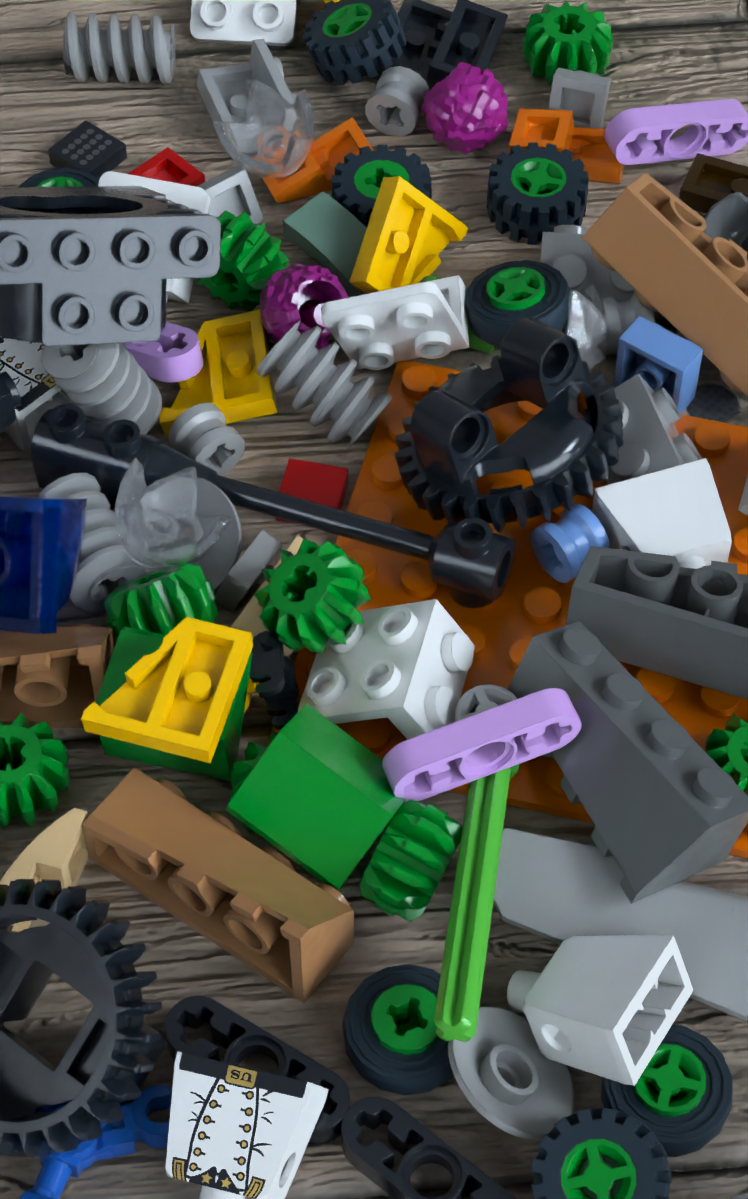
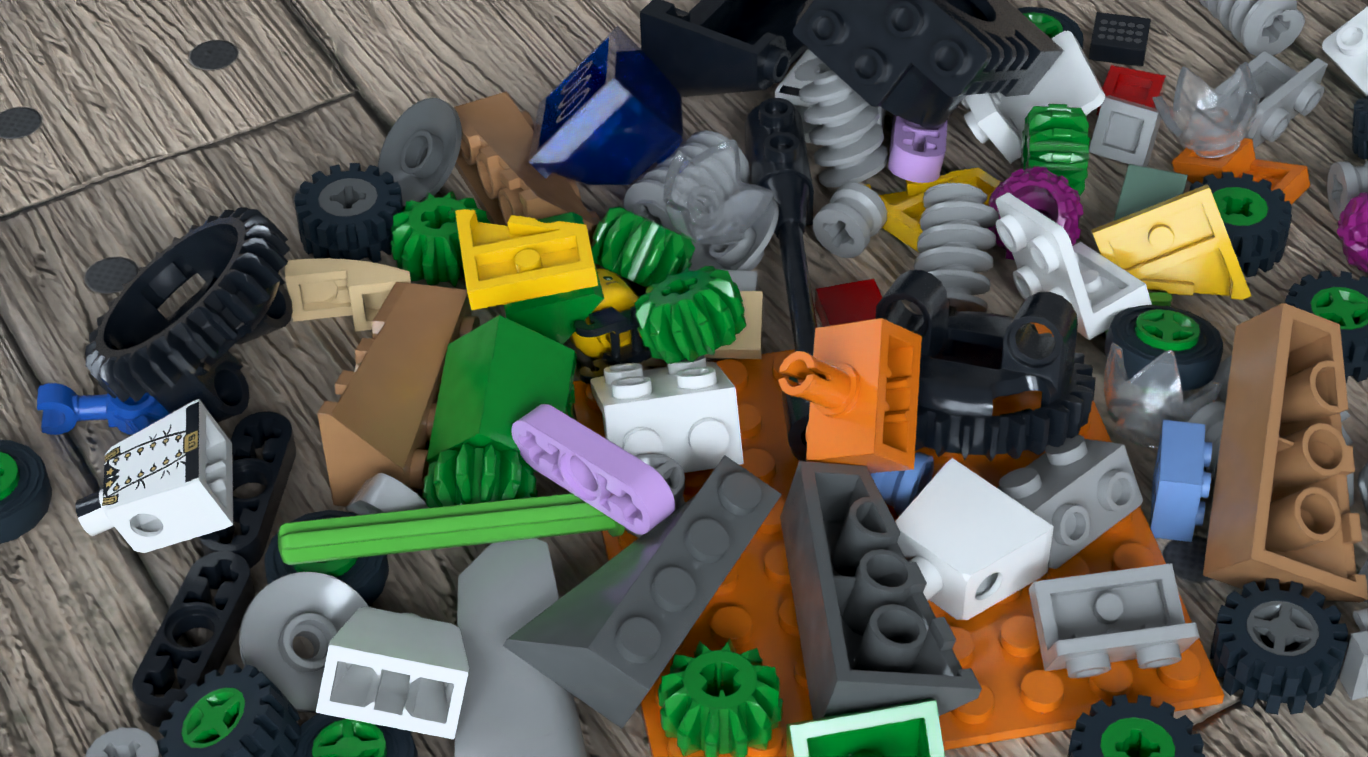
camera: 65 degrees right, 10 degrees down
none -> light grey beam [346,473,429,515]
none -> orange brick [778,318,922,474]

